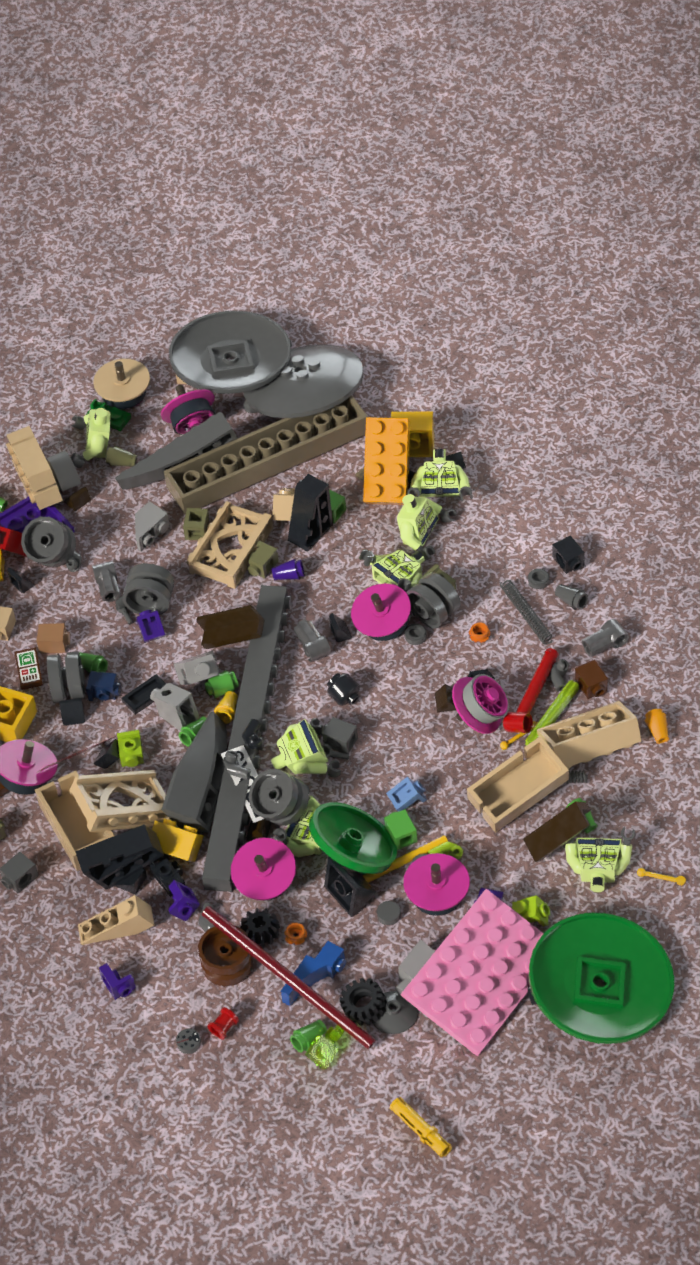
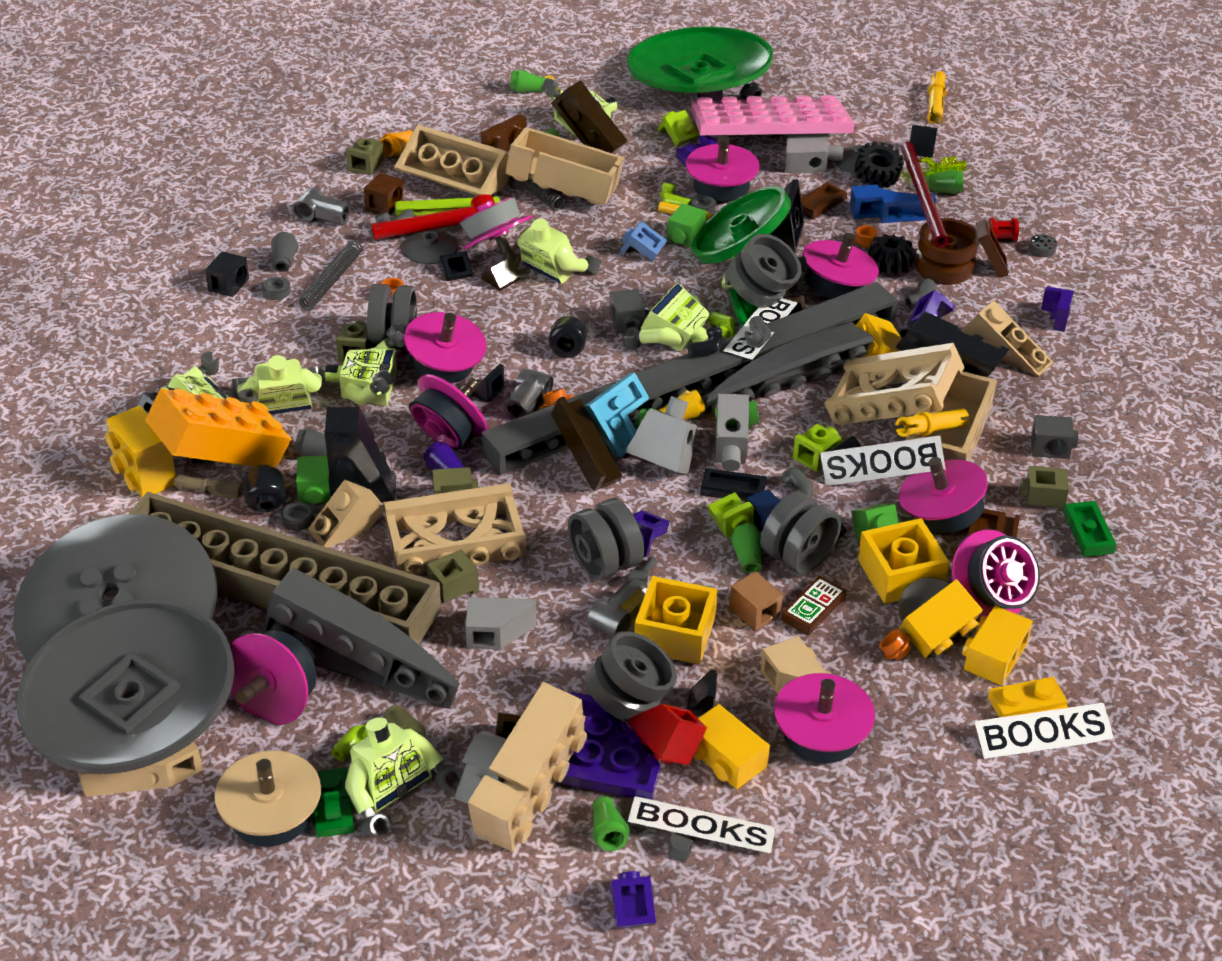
camera: 135 degrees left, 10 degrees down
none -> black head [243,465,286,512]
none -> dark grey cone [294,428,327,457]
none -> lime arm [330,725,368,762]
none -> olive brick [346,138,384,175]
none -> dark grey dish [403,230,458,264]
none -> piece [409,374,488,449]
none -> reddish brown plate [481,114,526,155]
none -> bright green cone [509,69,546,93]
none -> yellowish green torso [516,219,602,284]
none -> orange plate [540,388,573,409]
none -> medium azure plate [584,373,650,458]
none -> yellow brick [634,576,718,665]
none -> lime bracket [708,492,755,538]
none -> dark grey arm [781,467,813,498]
none -> reddish brown tile [801,182,847,220]
none -> bright green brick [851,504,899,542]
none -> yellow pin [895,408,969,437]
none -> black slope [909,124,938,158]
none -> reddish brown tile [976,219,1009,278]

